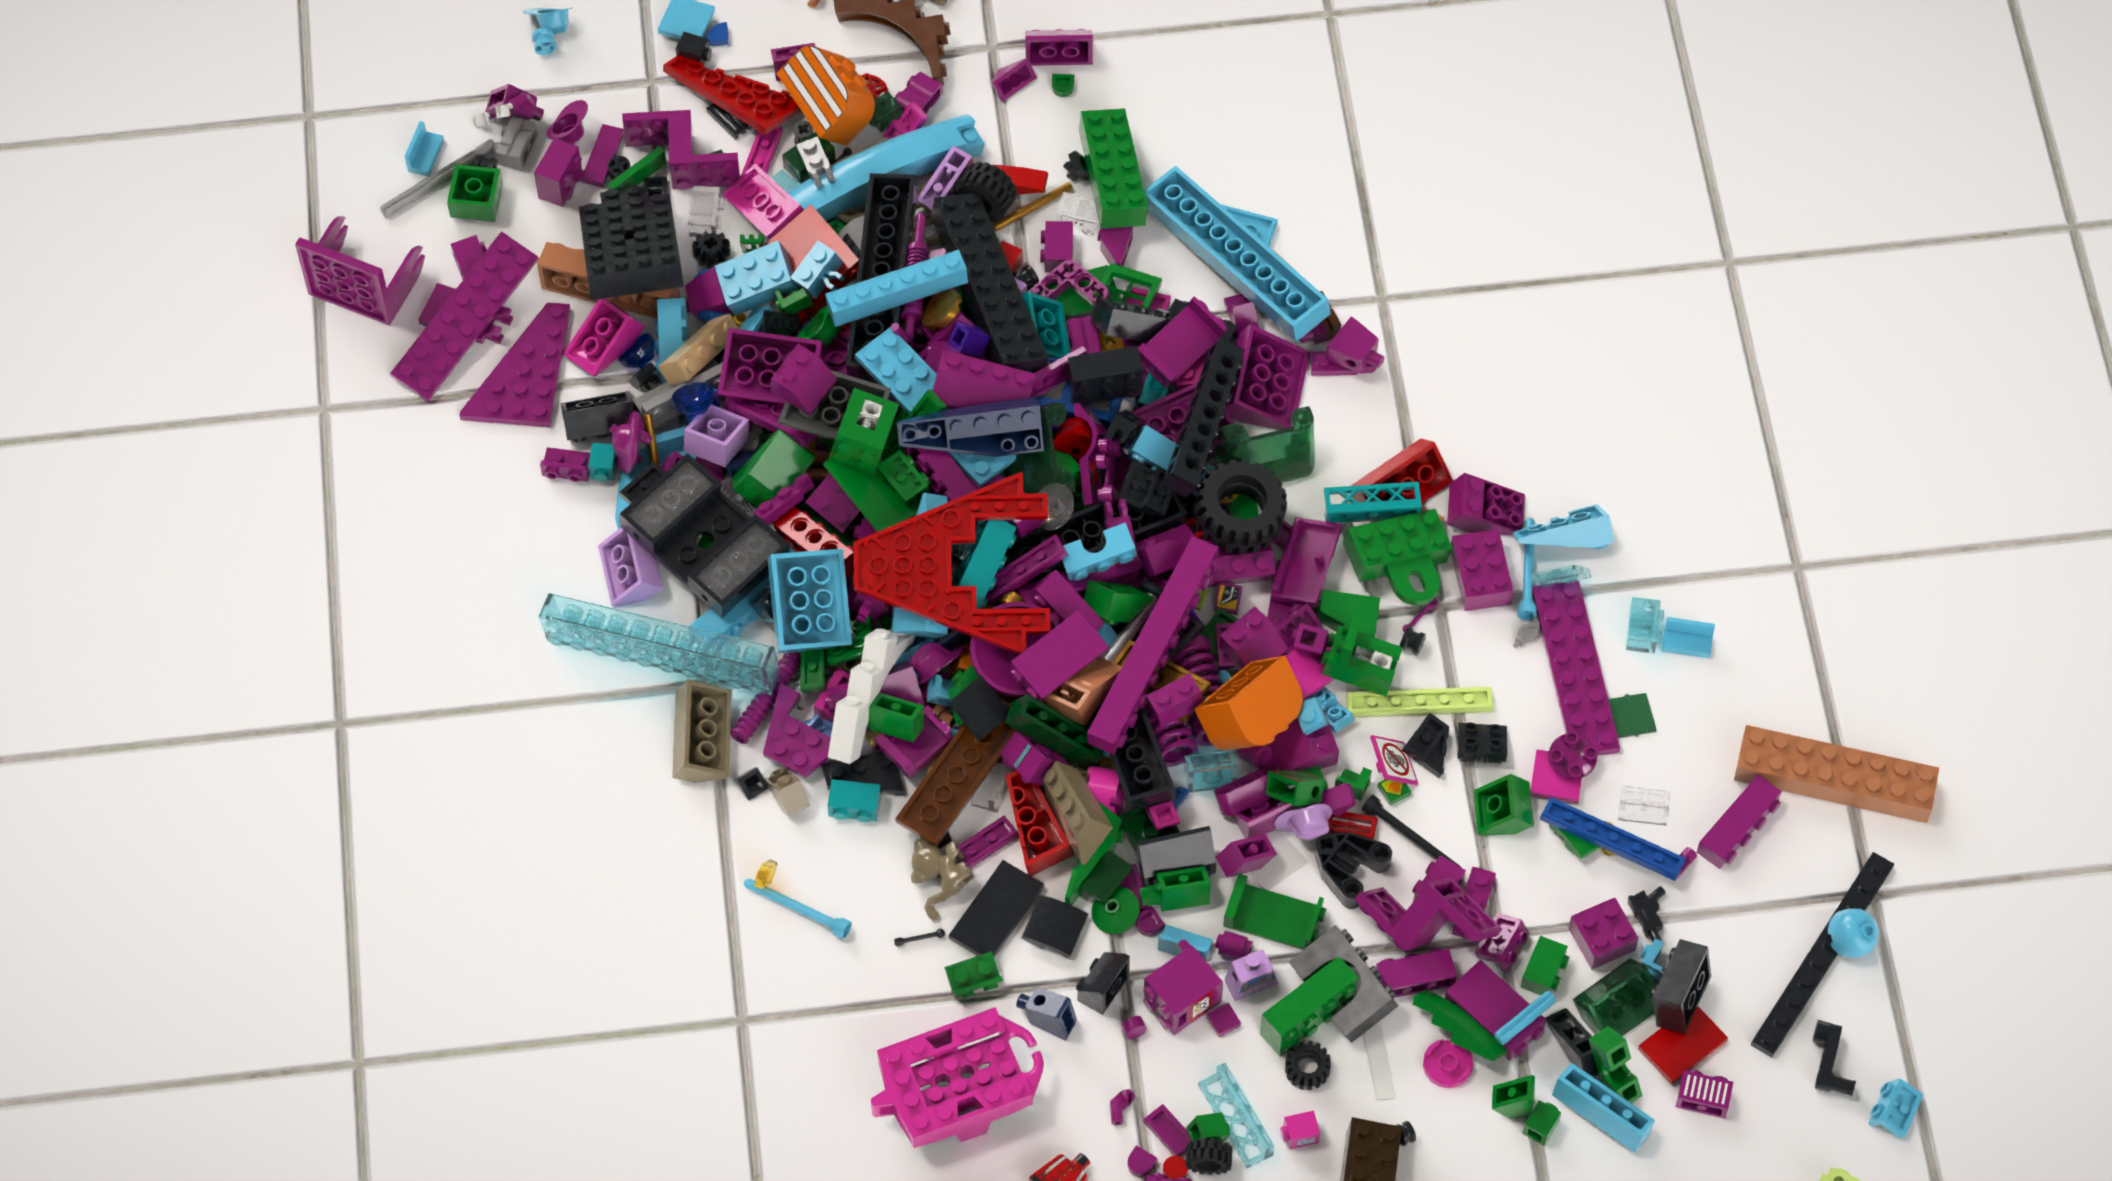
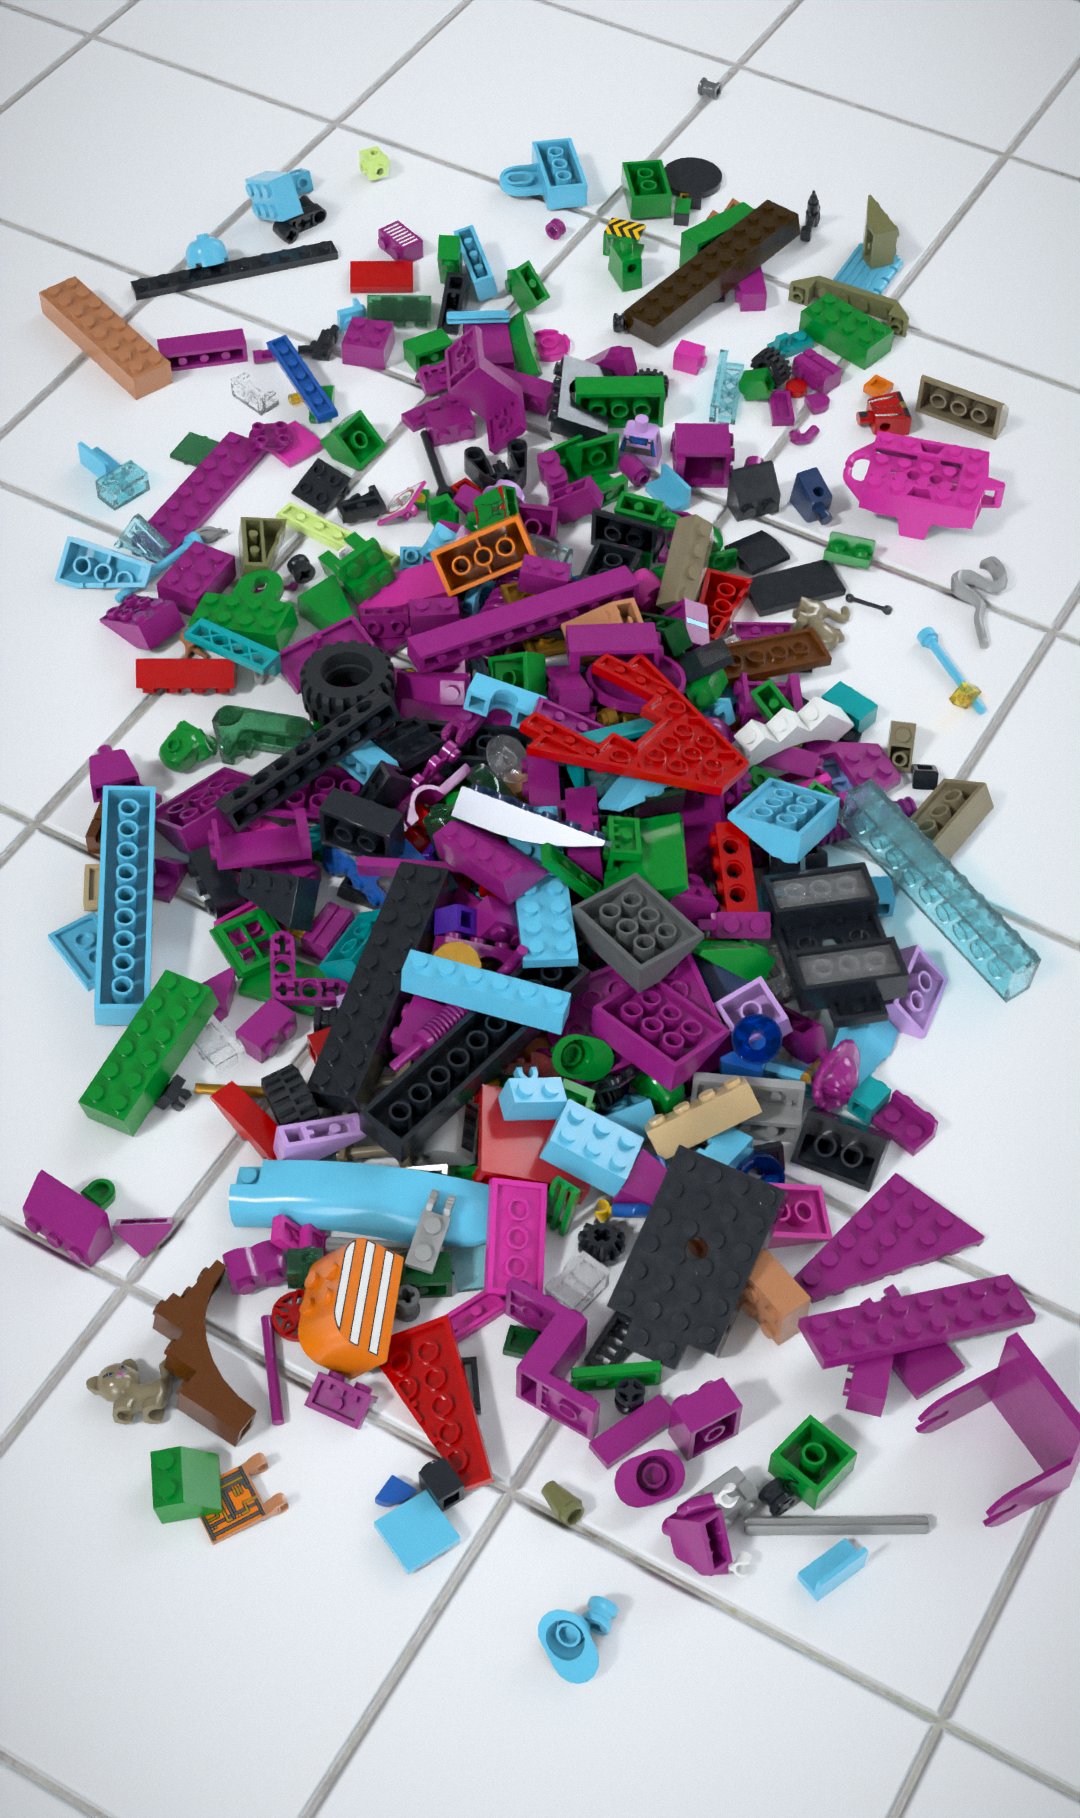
camera: 145 degrees left, 10 degrees down
magenta slope [771,344,837,416] -> none
green brick [829,388,899,474] -> none
magenta brick [1291,623,1330,658] -> none
black brick [1650,939,1712,1034] -> none
none -> green head [158,720,219,773]
none -> olive wedge [238,517,287,587]
none -> medium azure brick [245,171,303,222]
none -> magenta bar [261,1315,284,1426]
none -> magenta brick [537,449,569,498]
none -> olive cone [541,1480,585,1526]
none -> green slope [566,432,619,481]
none -> magenta slope [584,346,637,376]
none -> light grey animal [951,556,1008,649]

